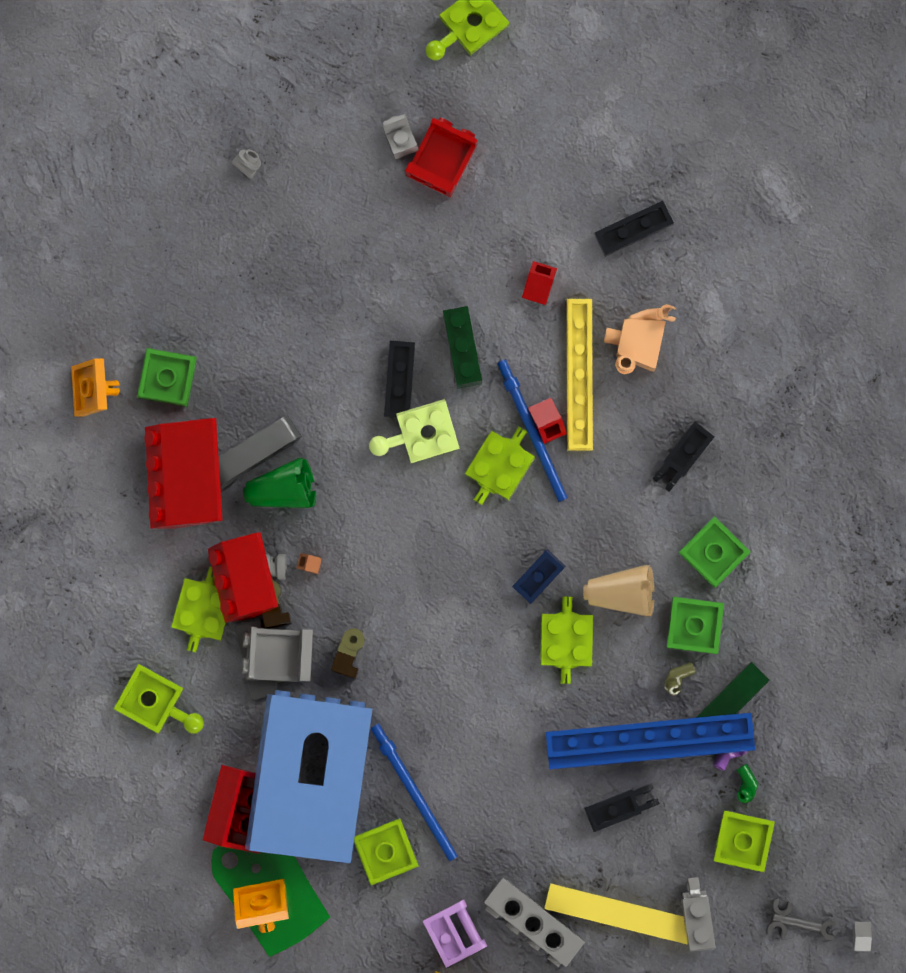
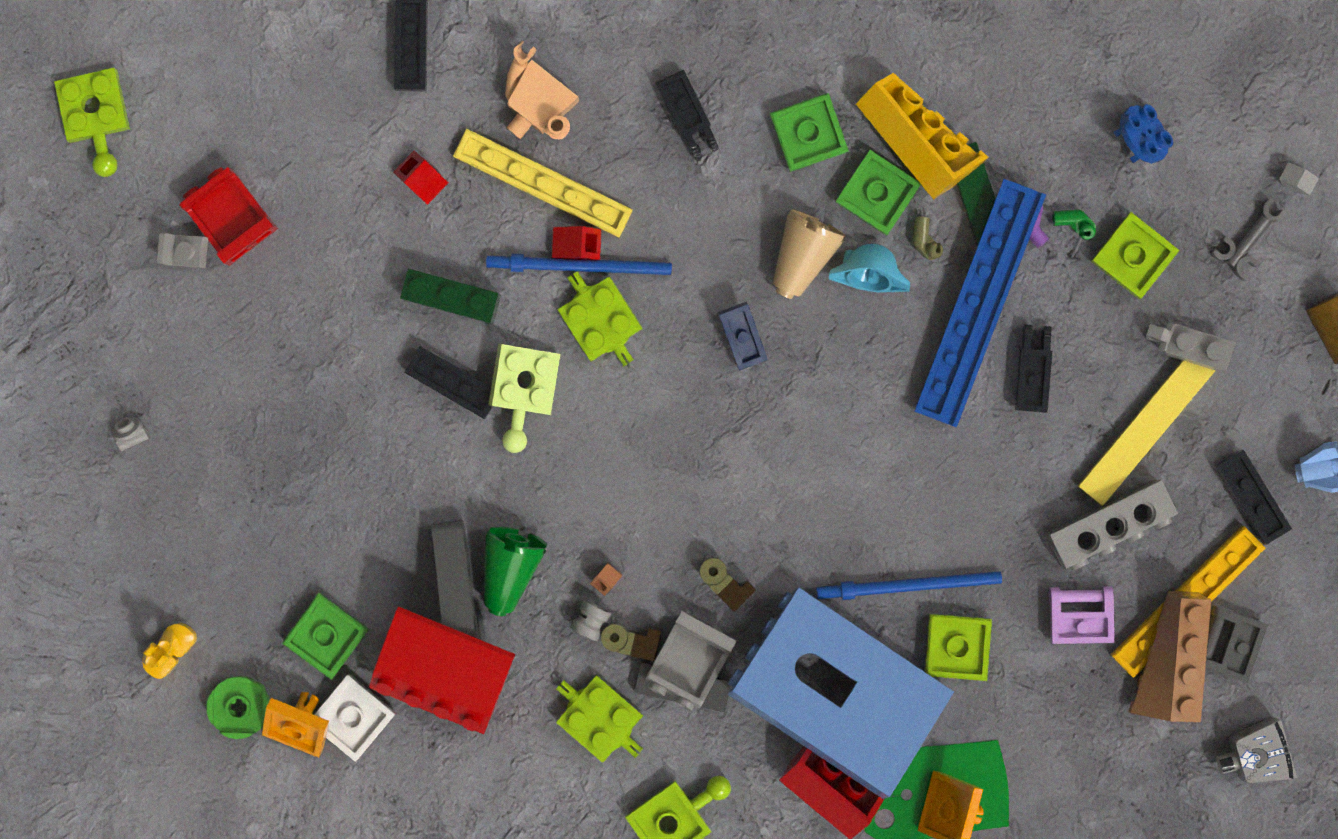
camera: 65 degrees left, 5 degrees up
red slope [208,532,278,623] -> none
lime plate [540,596,593,684] -> none
none -> yellow piece [142,623,197,679]
none -> bright green plate [207,676,270,739]
none -> white plate [314,674,396,762]
none -> medium azure hat [829,244,910,292]
none -> yellow wedge [856,73,989,200]
none -> blue plate [1114,104,1173,164]

